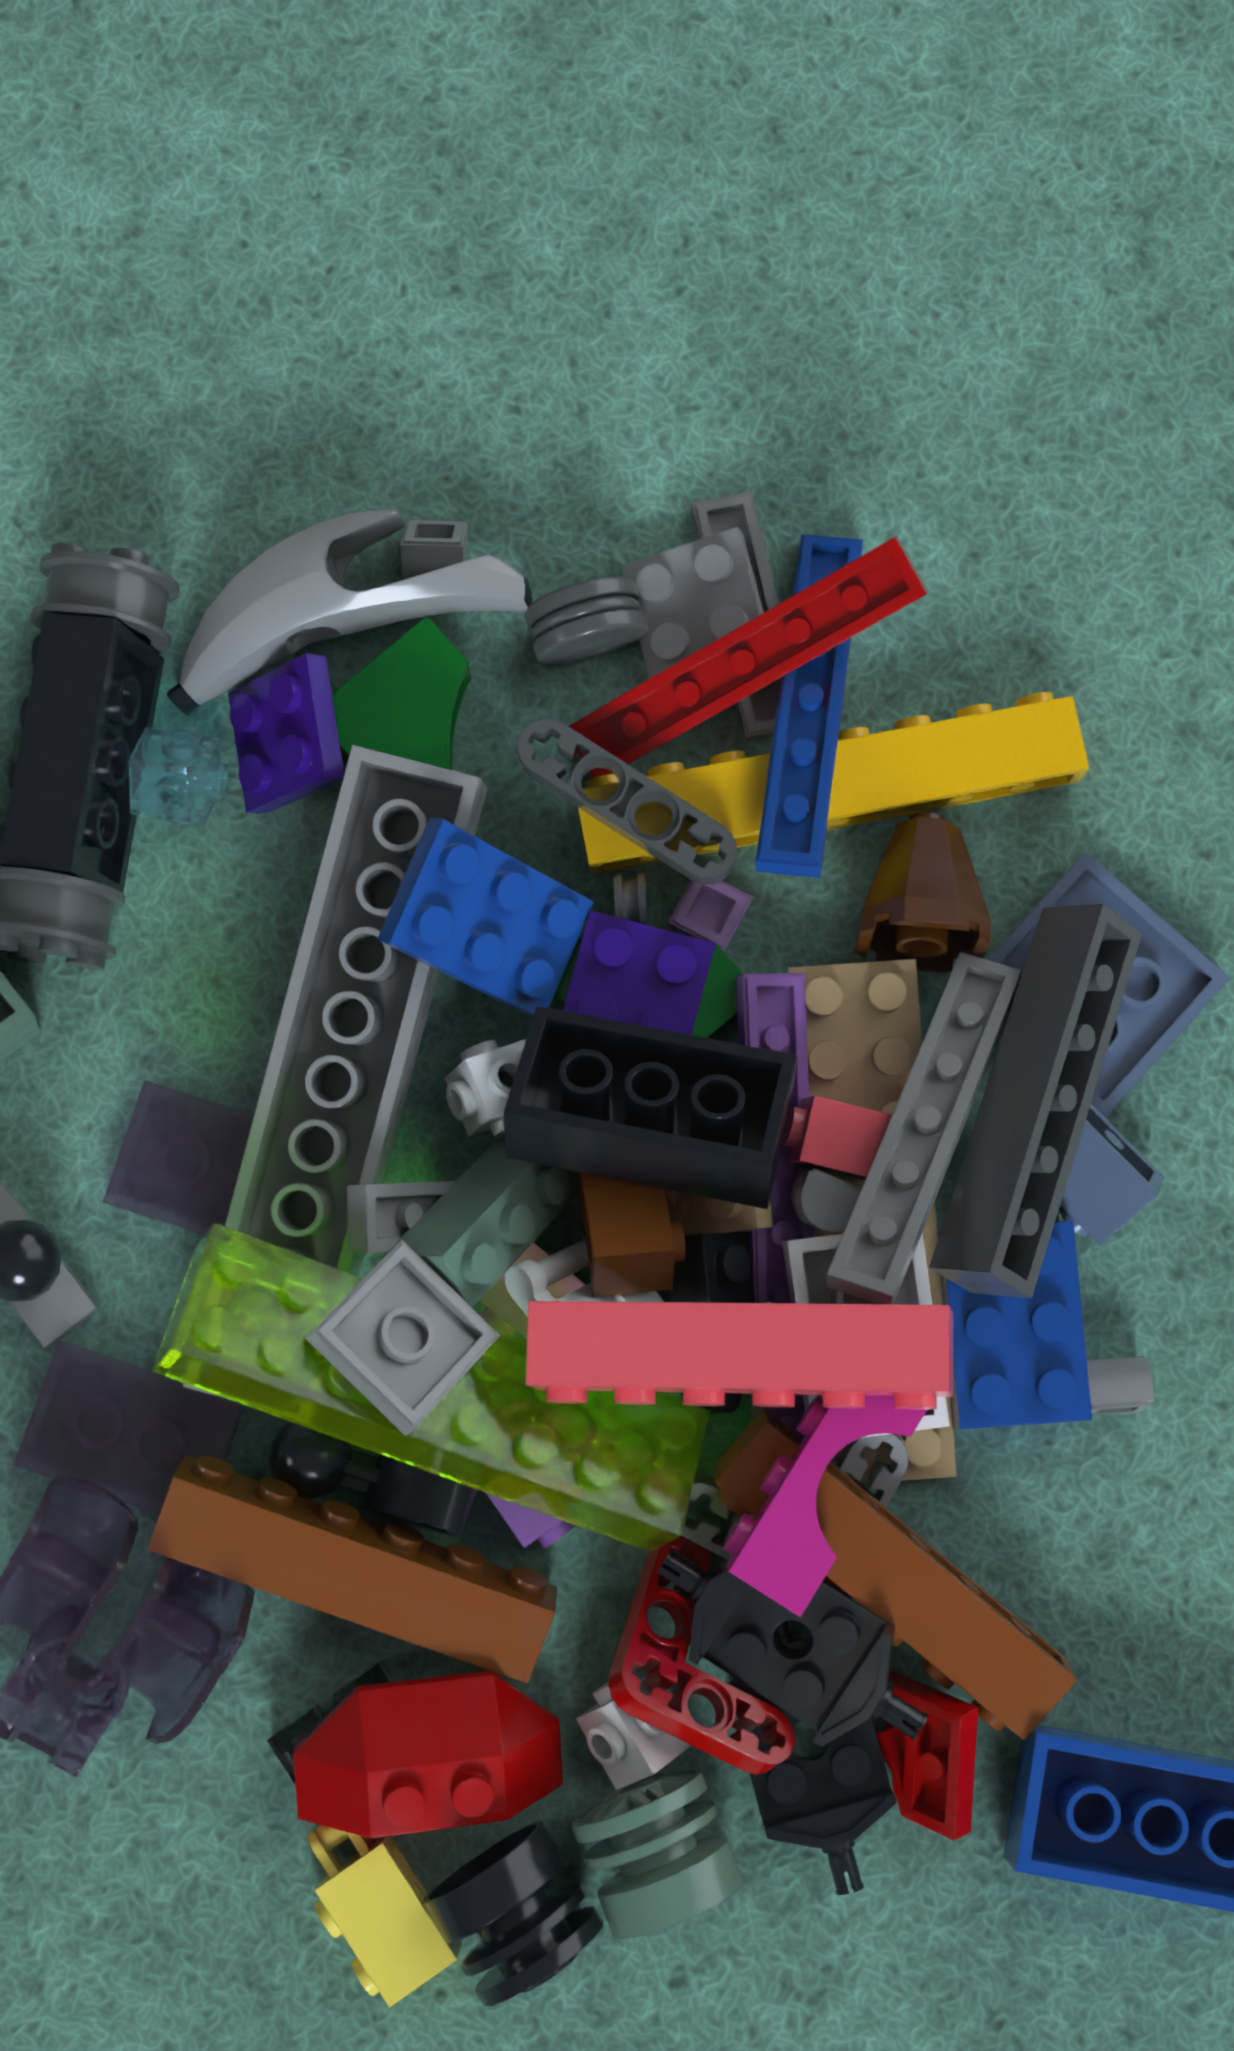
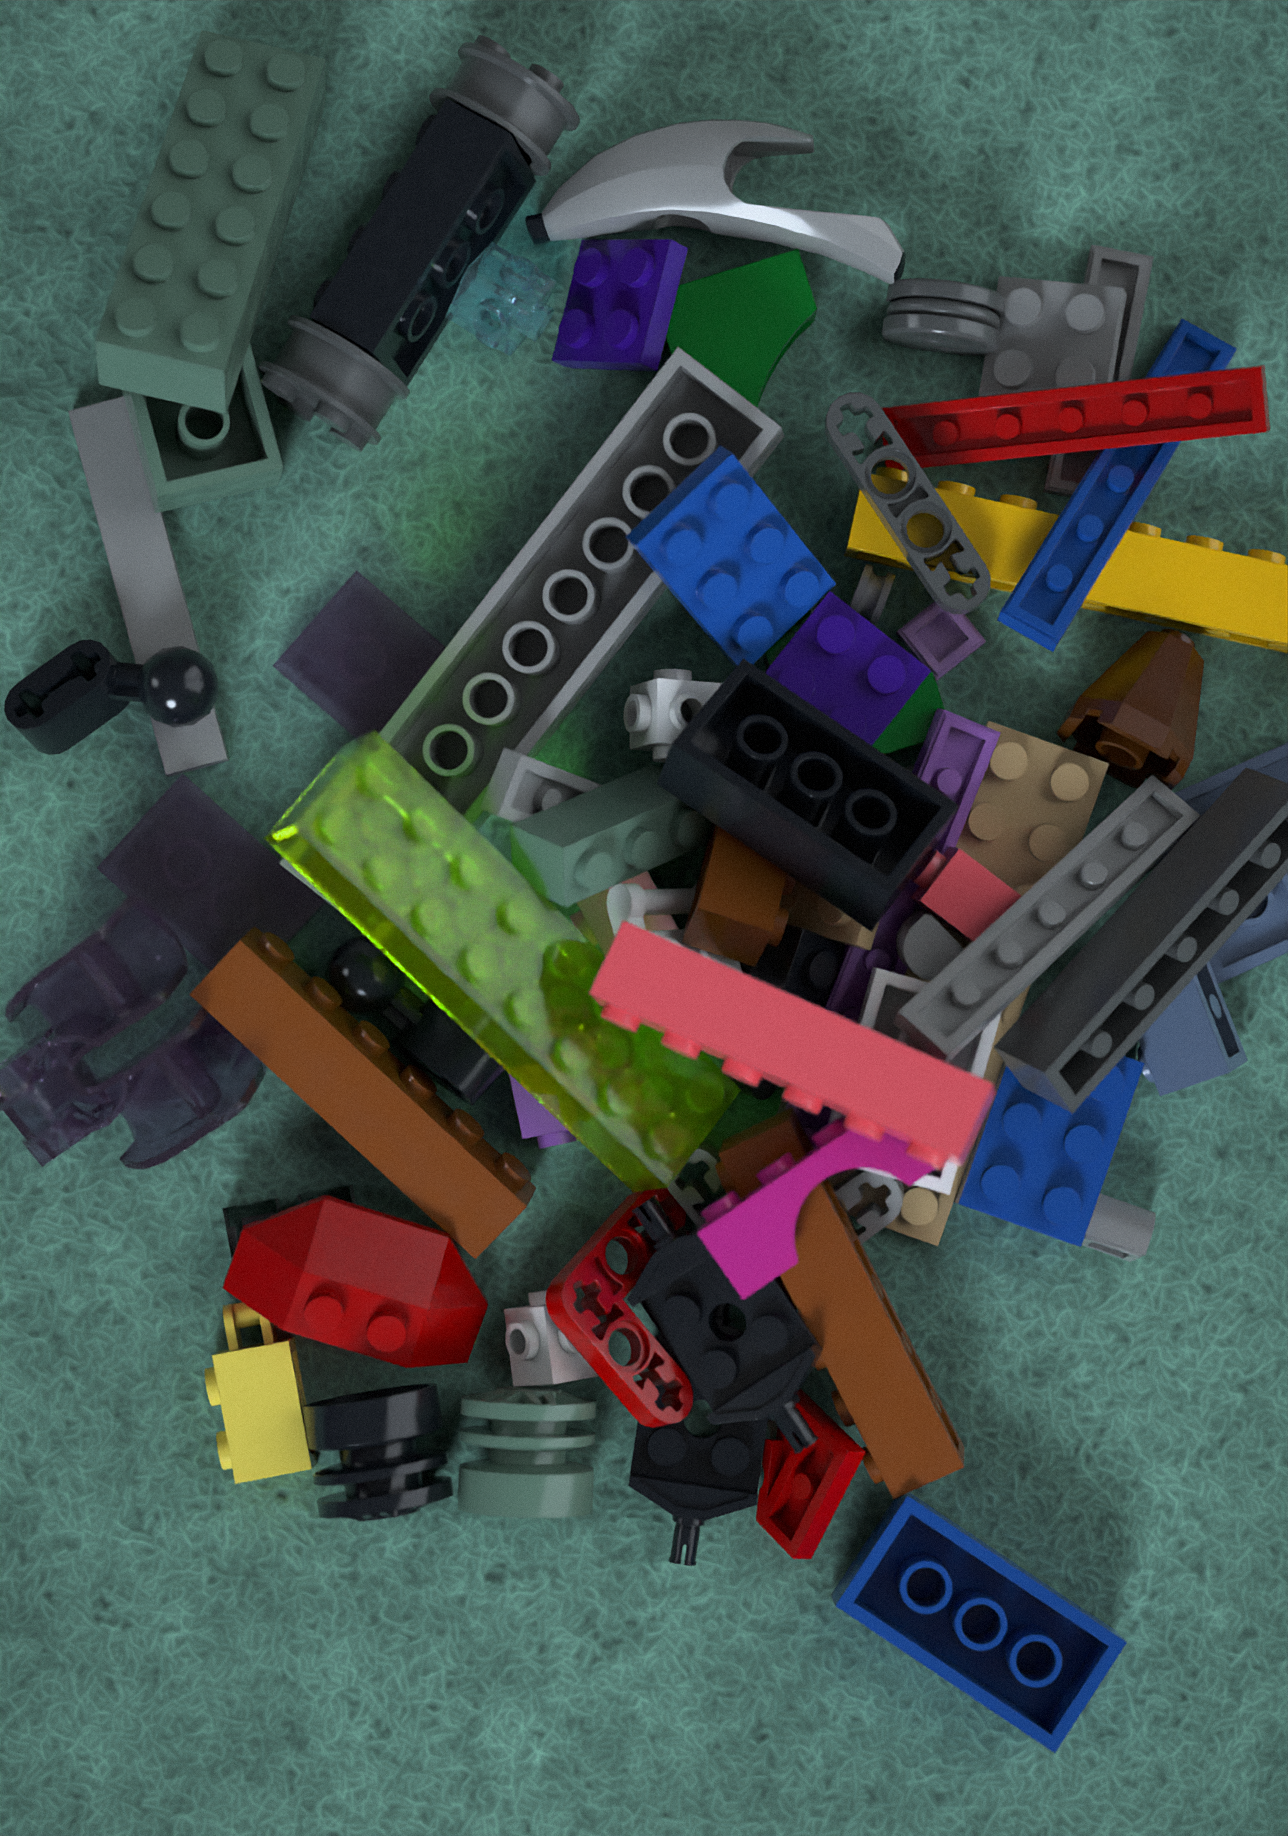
camera: 20 degrees right, 5 degrees up
light grey tile [305,1240,500,1436] -> none
light grey brick [400,520,468,579] -> none

